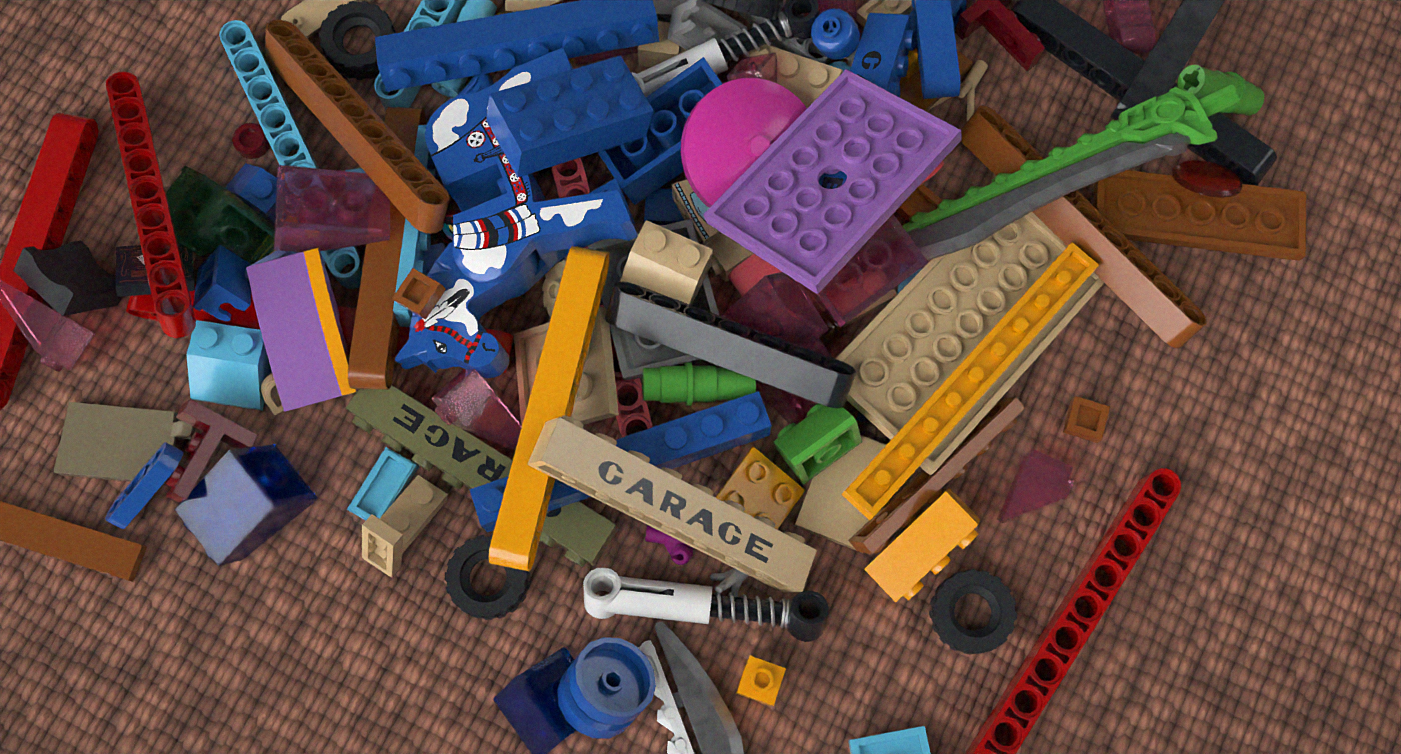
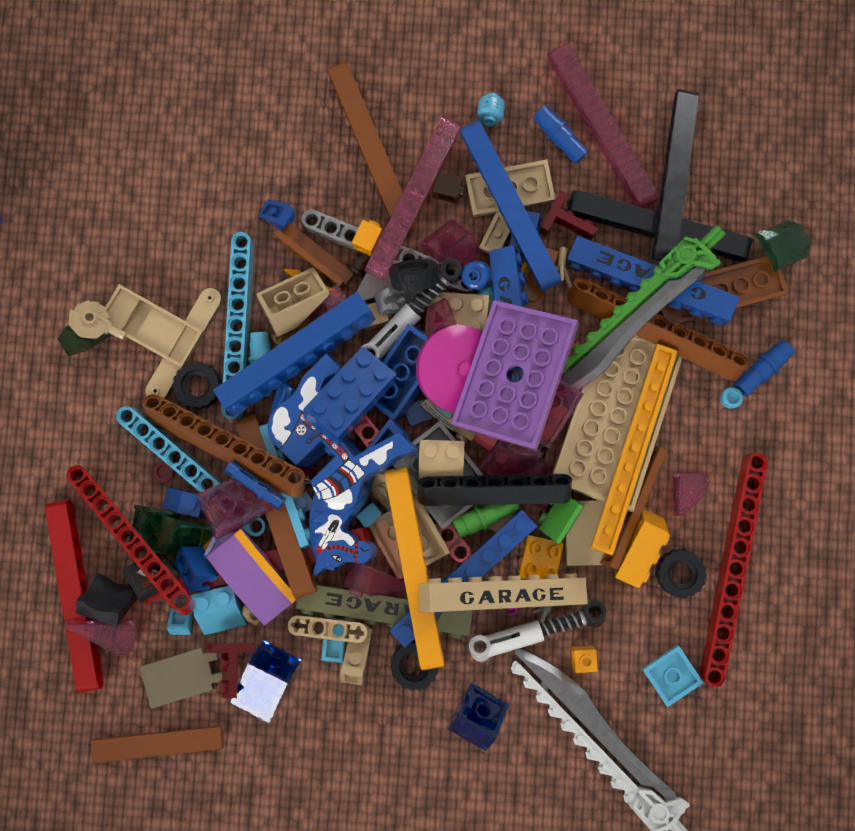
camera: 15 degrees left, 10 degrees up
blue beam [105,442,184,529] -> none
dark orange plate [392,268,446,320] -> none
blue wheel [557,637,656,739] -> none
dark orange plate [1063,396,1110,443] -> none
clear red piece [1171,160,1243,198] -> none
bright green piece [1177,65,1265,116] -> none
none -> medium azure slope [167,608,192,635]
none -> blue pin [225,461,286,510]
none -> tan beam [288,616,371,643]
none -> medium azure slope [357,503,382,528]
none -> blue brick [567,236,740,326]
none -> medium azure tile [720,387,743,409]
none -> blue piece [734,340,795,397]
none -> clear green slope [755,220,811,272]

